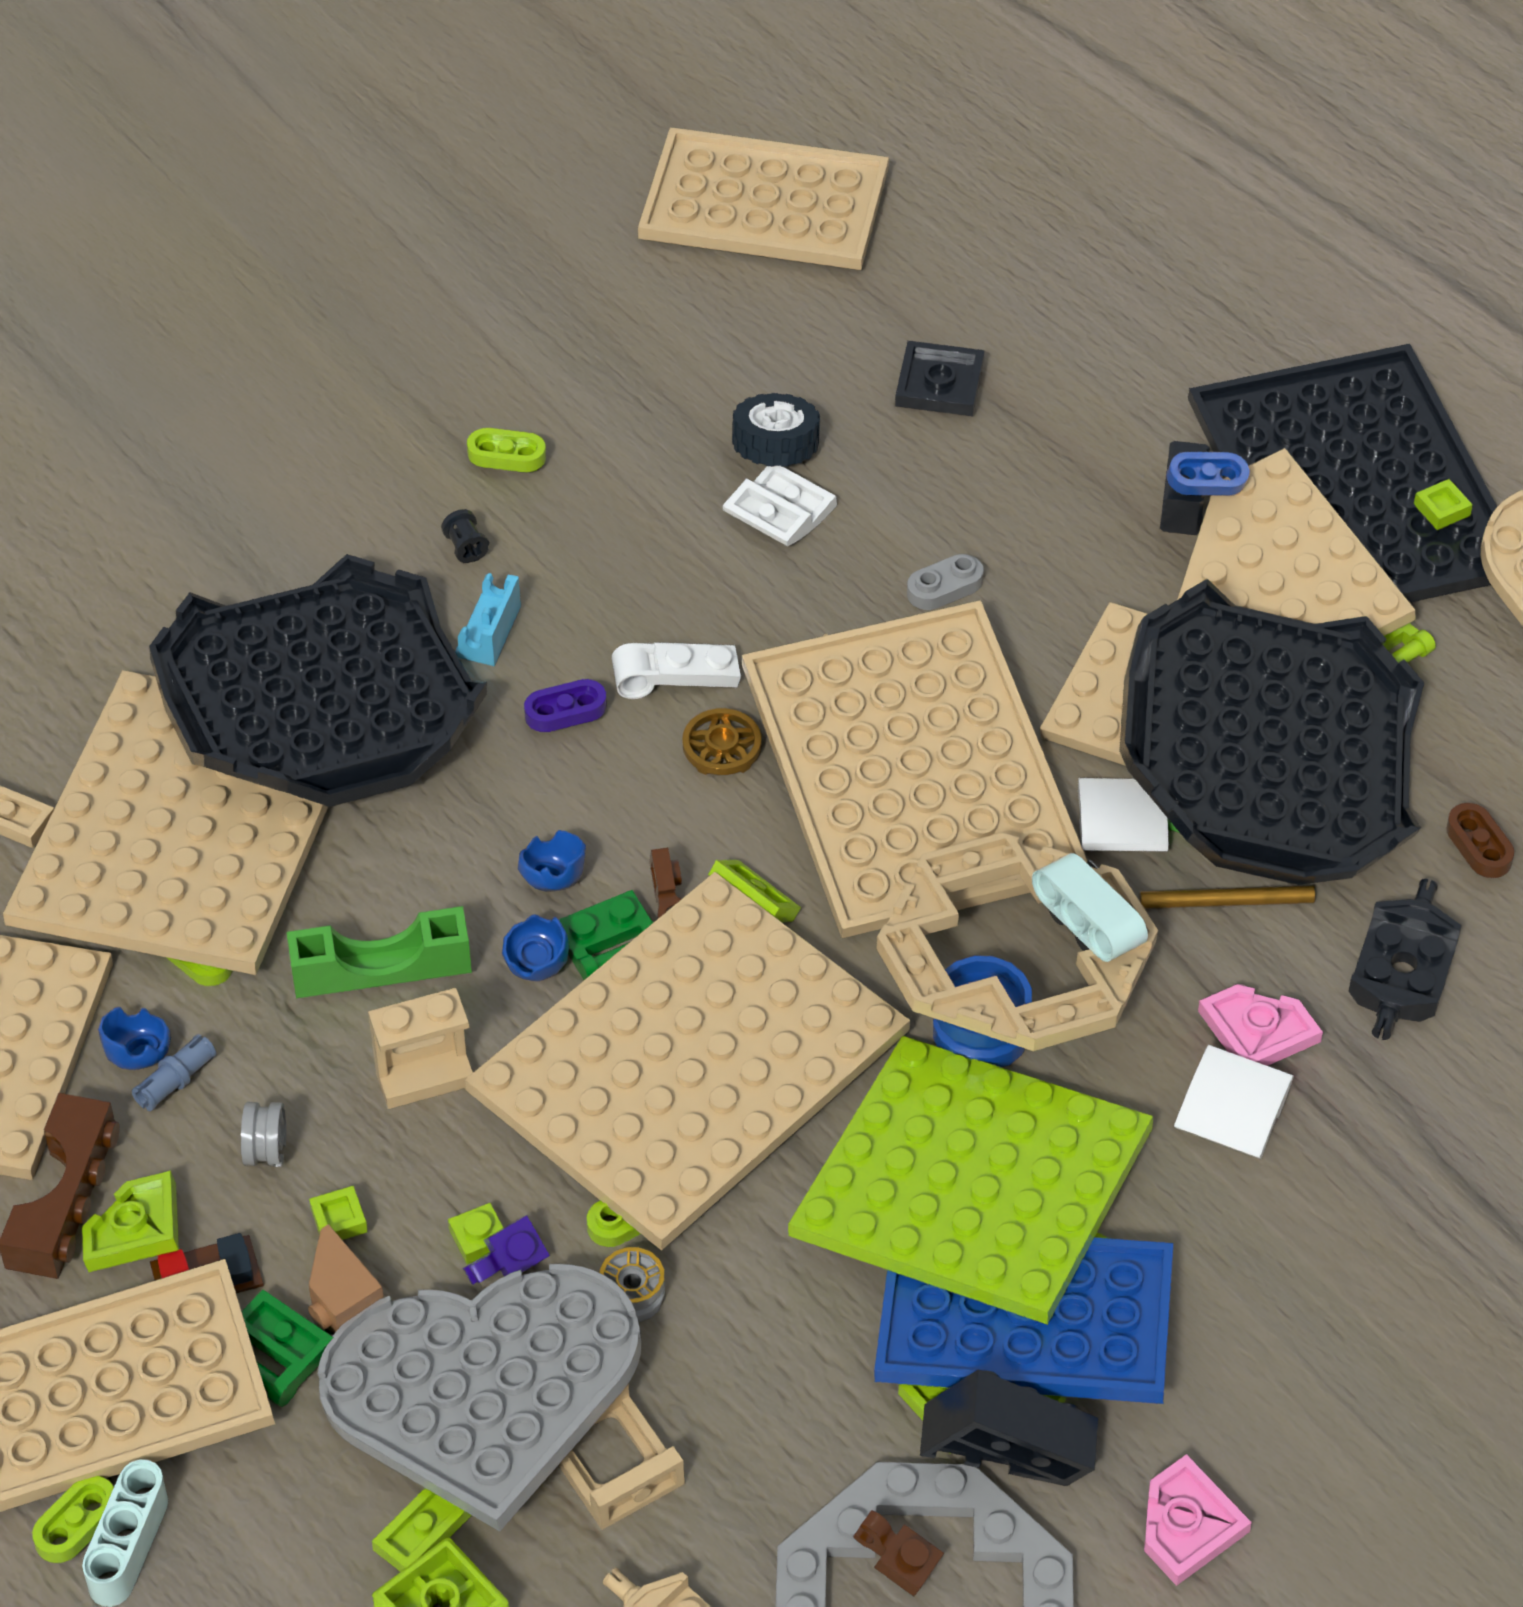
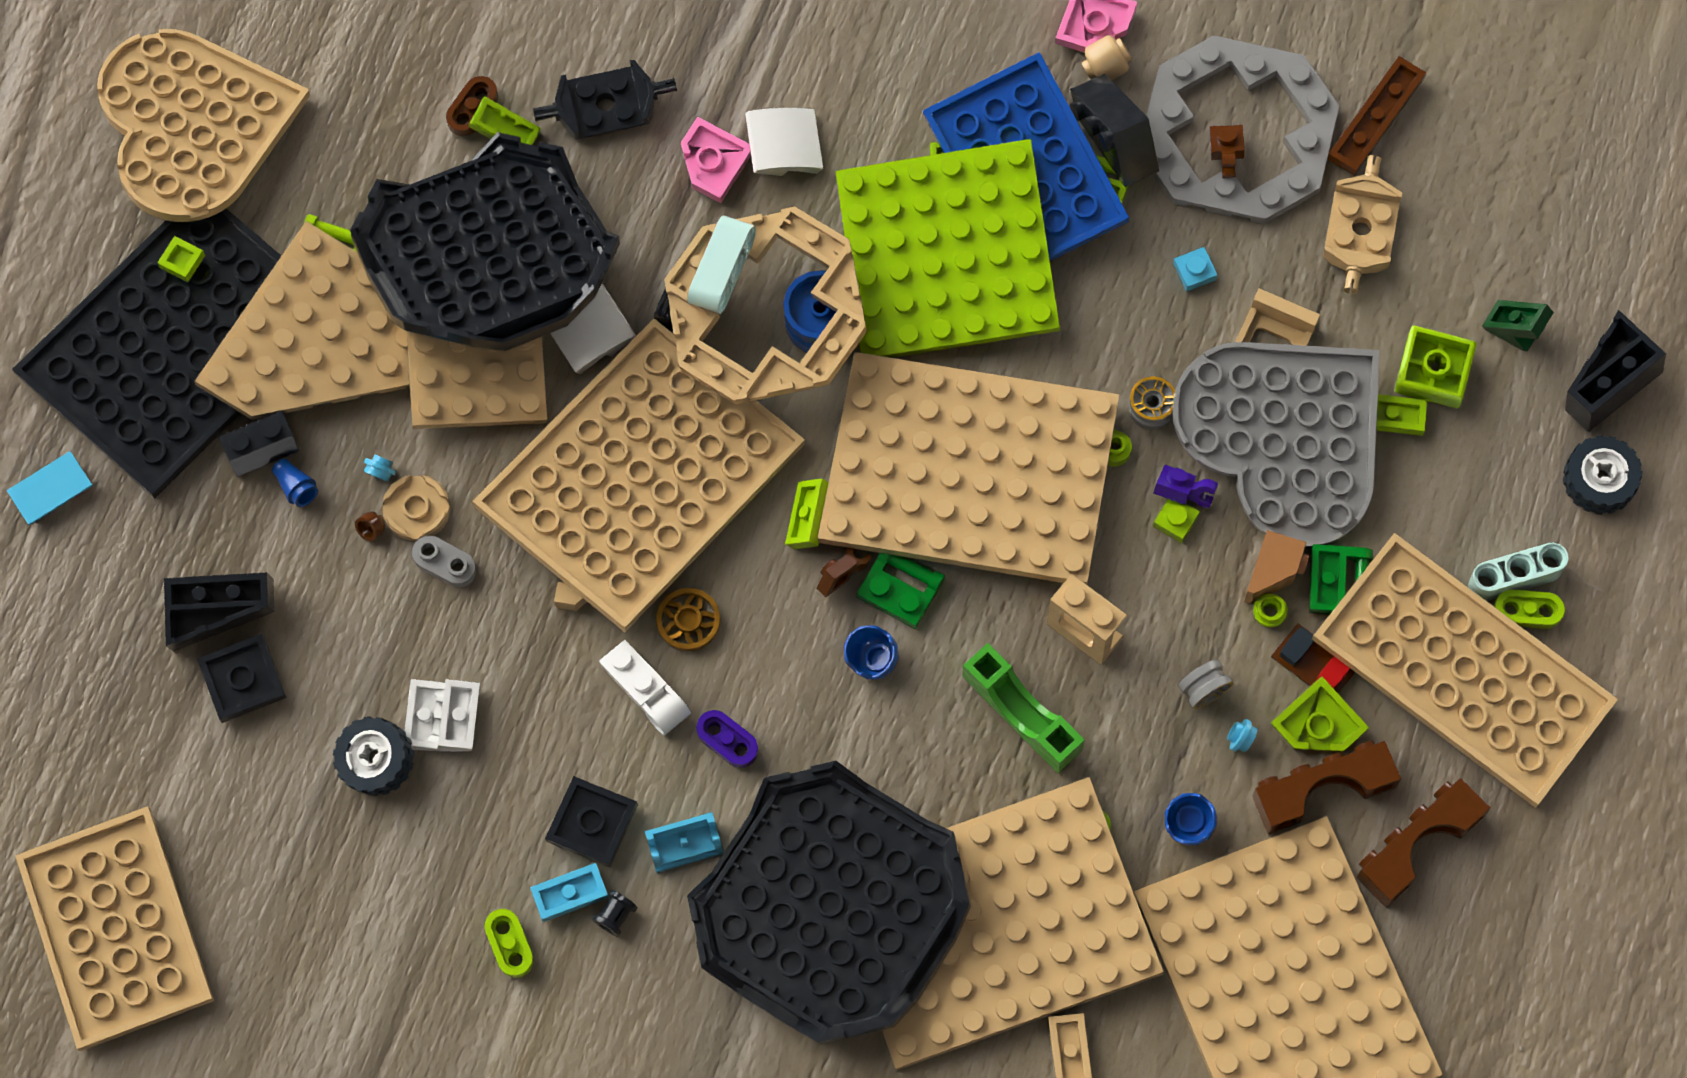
camera: 120 degrees left, 20 degrees up
sand blue pin [132,1034,216,1111] -> none
lime plate [309,1186,368,1240] -> none
blue hair [502,914,570,982] -> none
pearl gold bar [1139,886,1315,909] -> none
blue plate [1166,452,1250,496] -> none
none -> medium azure piece [6,451,93,525]
none -> black wedge [164,572,275,651]
none -> blue cone [272,459,318,507]
none -> reddish brown hinge [355,511,385,541]
none -> medium azure plate [363,454,397,482]
none -> tan tile [382,475,450,541]
none -> lime plate [468,96,542,145]
none -> medium azure plate [530,863,609,922]
none -> black plate [545,776,638,867]
none -> tan head [1081,35,1132,81]
none -> medium azure plate [1173,247,1218,292]
none -> medium azure plate [1227,719,1258,753]
none -> lime plate [1253,594,1288,628]

